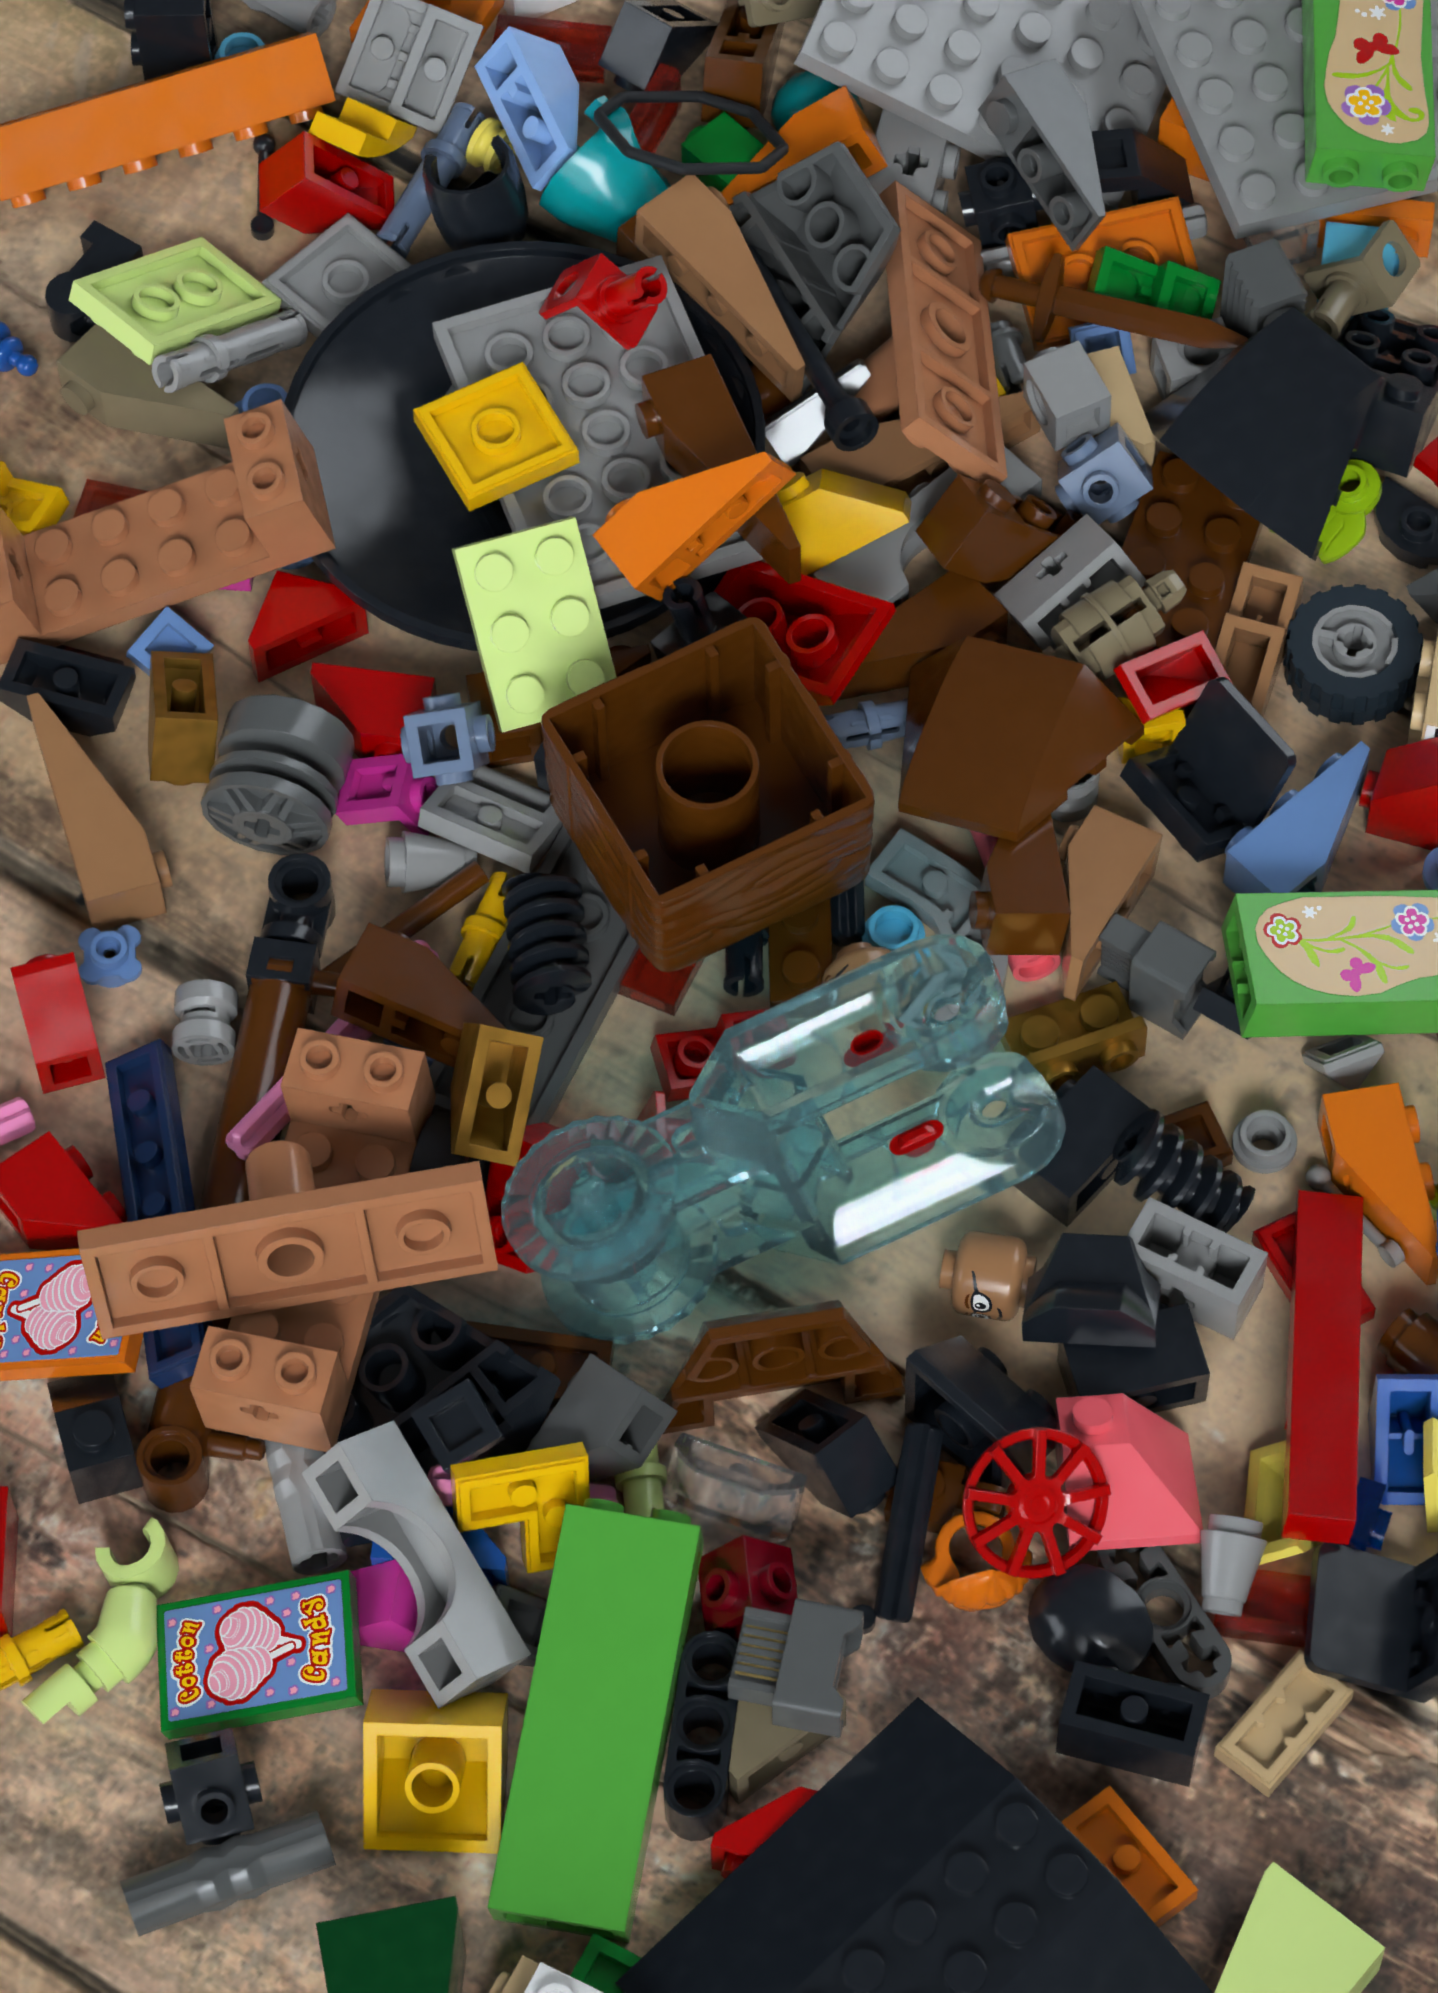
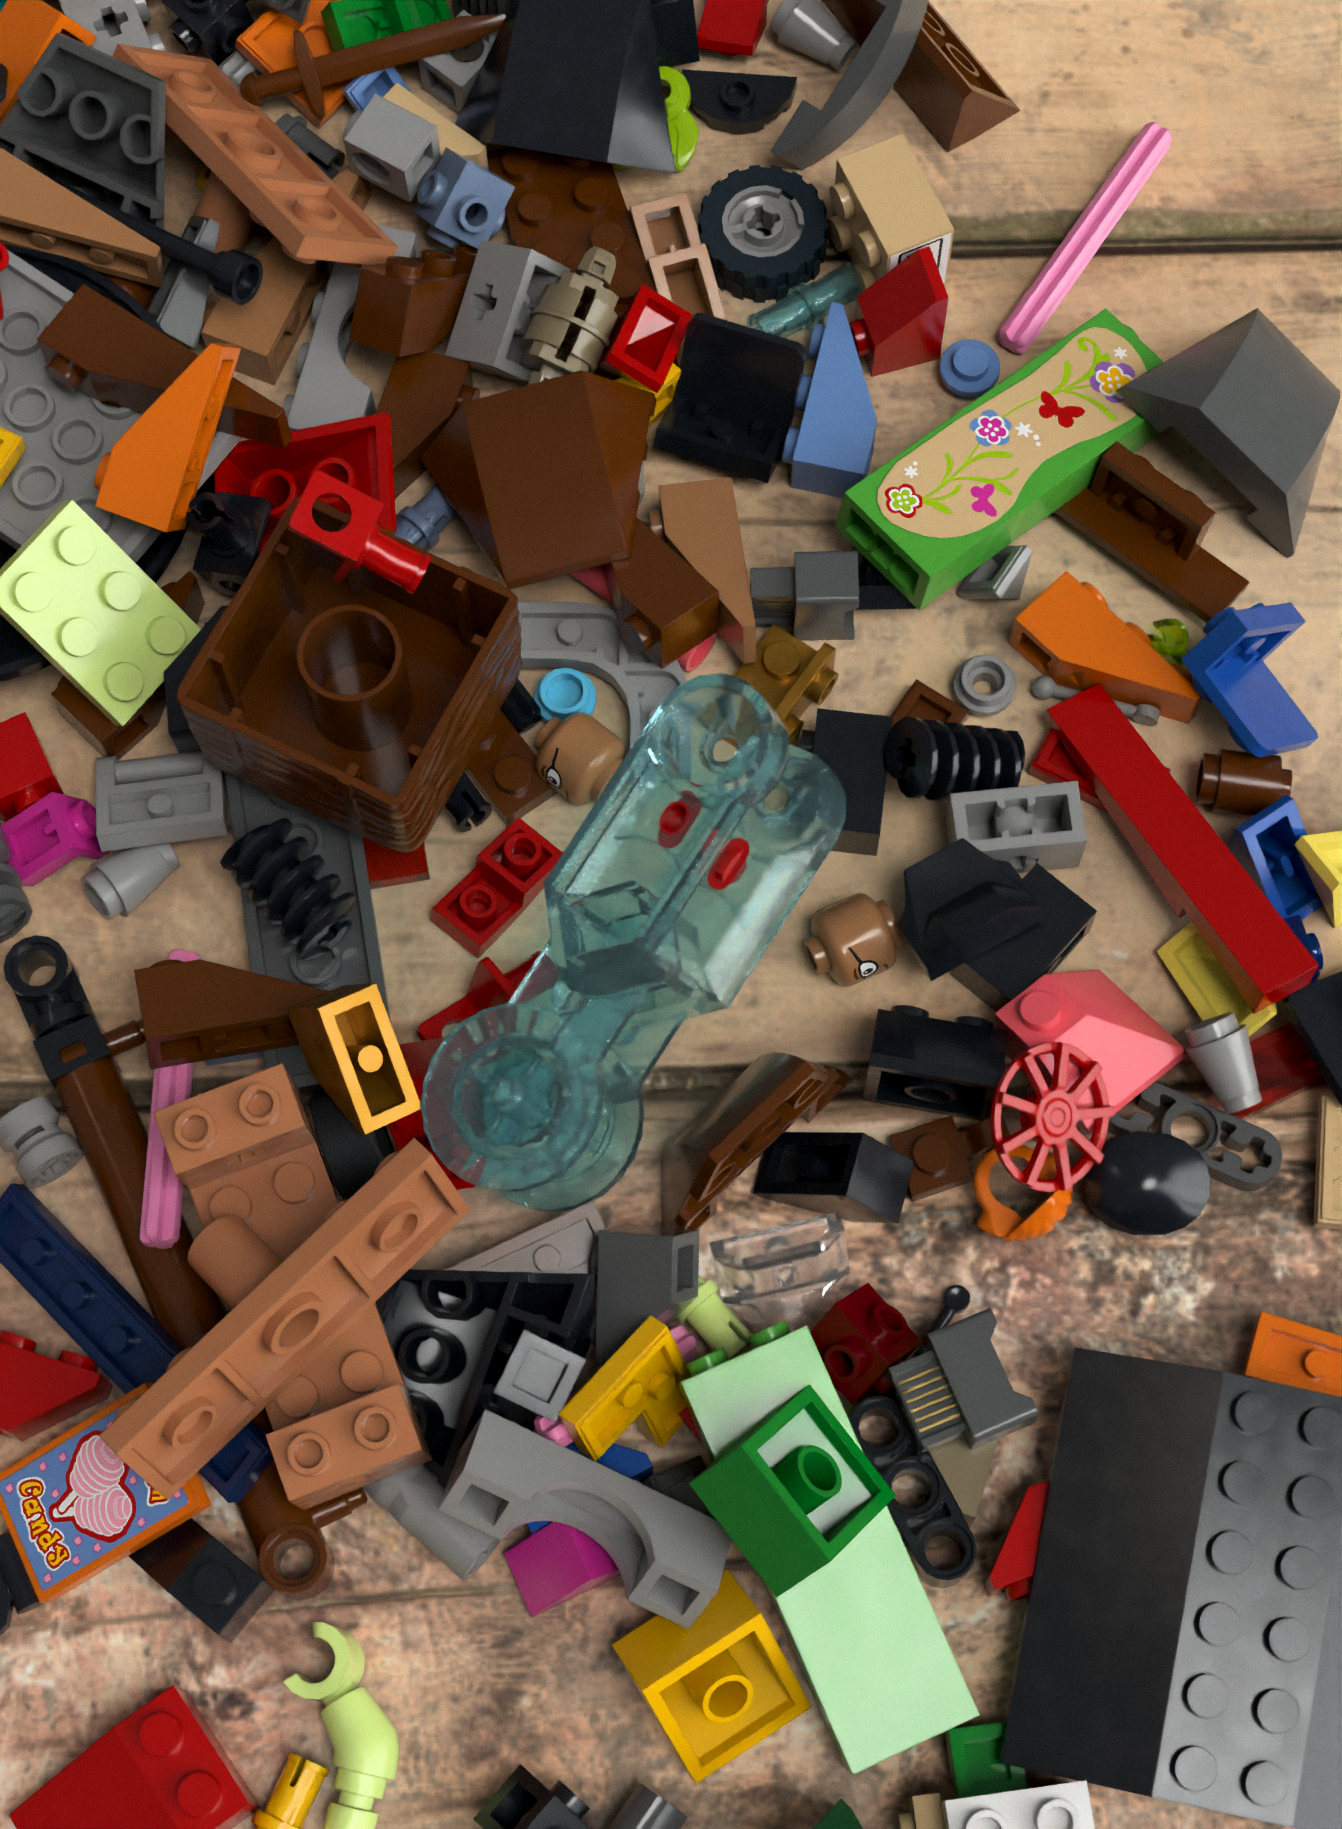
camera: 35 degrees left, 10 degrees up
tile [157,1570,364,1740] -> none
reddish brown bar [322,861,489,973] -> none
sand blue brick [400,692,496,786] -> none
yellow pin [449,871,514,992] -> none
yellow slope [776,468,912,576] -> none
black axle [874,1422,944,1623] -> none
black brick [1056,1660,1210,1787] -> none
none -> red bracket [288,470,432,594]
none -> green slope [689,1384,896,1597]
none -> clear light blue pin [746,262,862,338]

